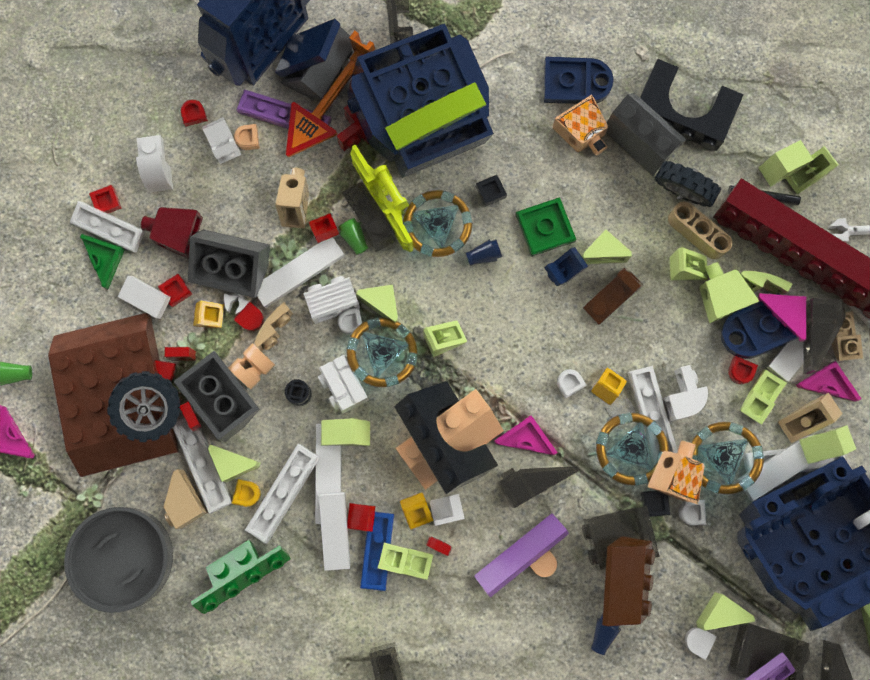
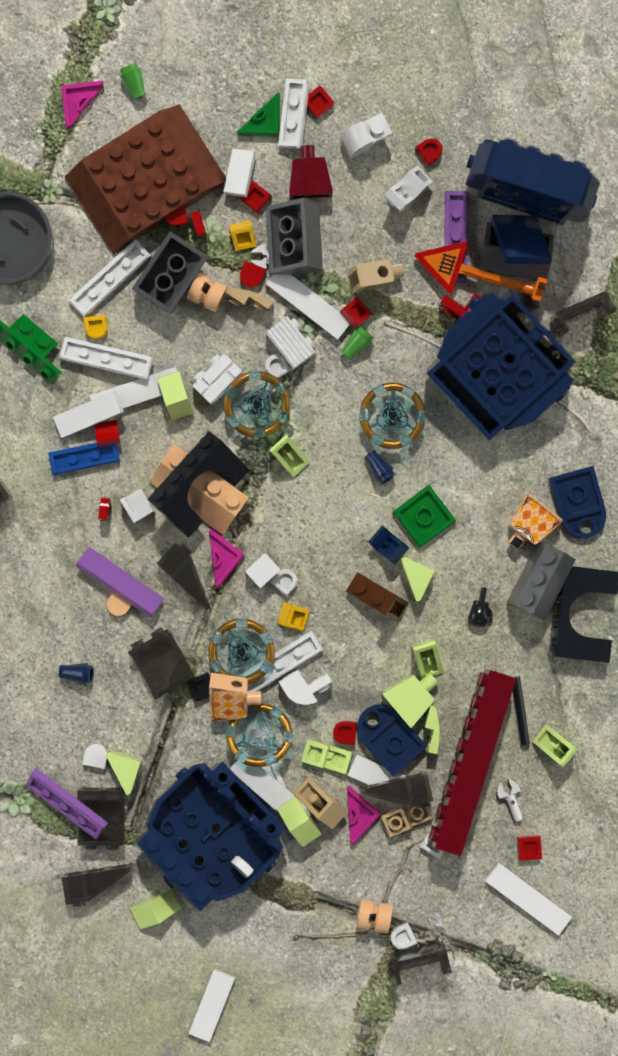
camera: 70 degrees right, 10 degrees up
black wheel [107,371,180,442] -> none
tan slope [163,469,208,529] -> none
red tile [180,402,202,432] -> none
yellowish green slope [208,444,261,482] -> none
light nougat tile [234,124,260,150] -> none
black wheel [285,379,312,406] -> none
clear smoke slope [341,182,396,252] -> none
neon yellow piece [350,145,413,252] -> none
yellowish green slope [356,285,398,322] -> none
yellowish green slope [378,543,433,580] -> none
lime slope [385,82,486,151] -> none
yellow slope [400,492,433,530] -> none
black plate [475,175,507,207] -> none
reddish brown slope [602,536,655,626] -> none
black wheel [654,161,721,207] -> none
tan beam [668,201,733,259] -> none
white tile [678,500,706,525] -> none
yellowish green slope [758,140,814,187] -> none
dark pink tile [758,293,806,342] -> none
none -> white panel [245,553,280,588]
none -> black piece [468,587,493,628]

